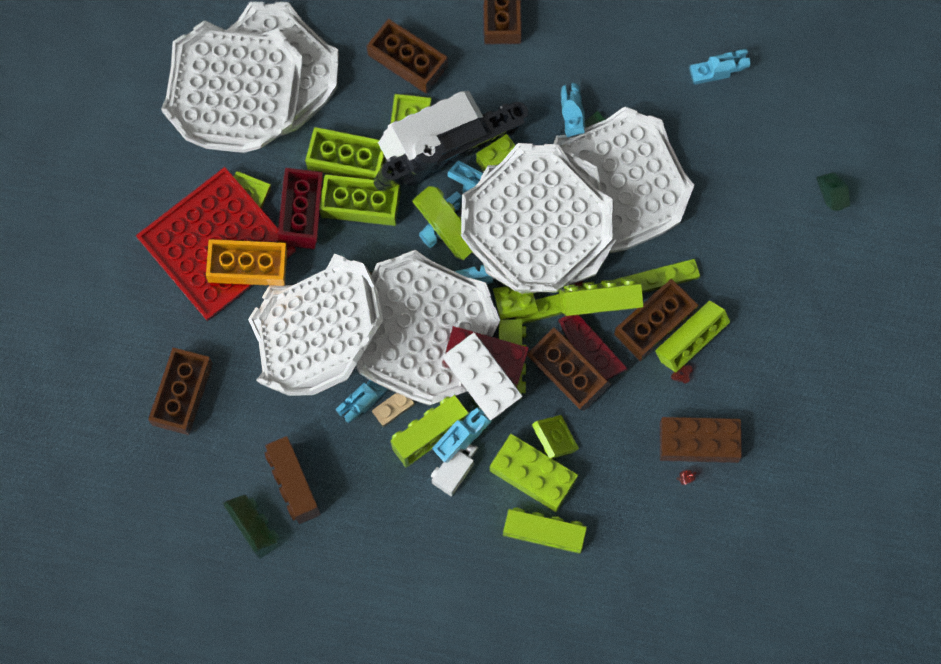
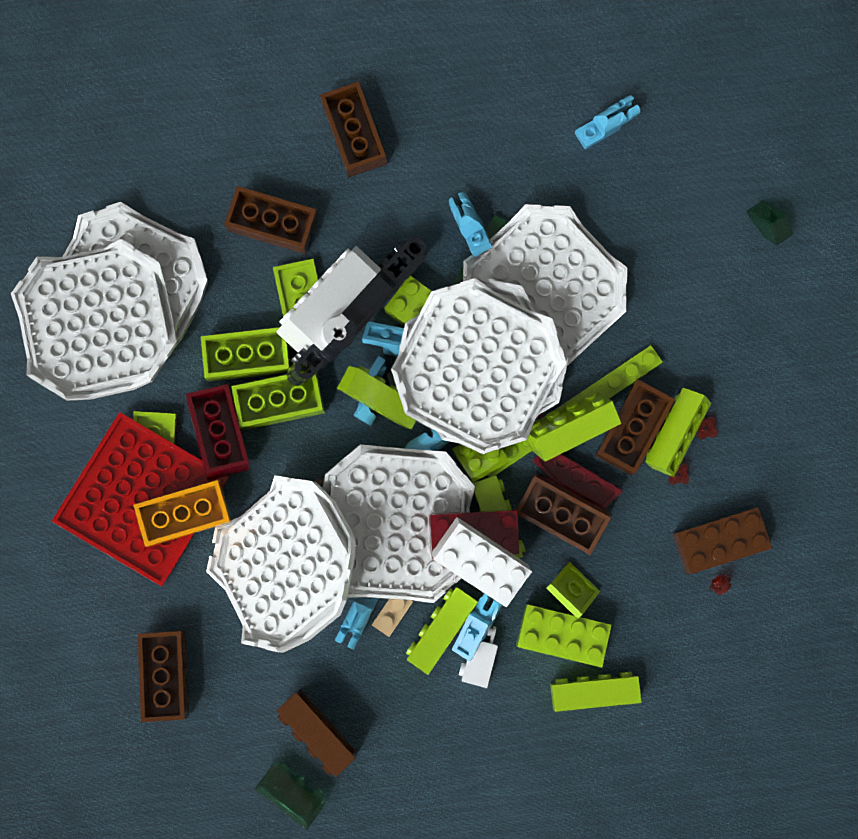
camera: 20 degrees left, 10 degrees up
none -> clear red plate [697,417,718,440]

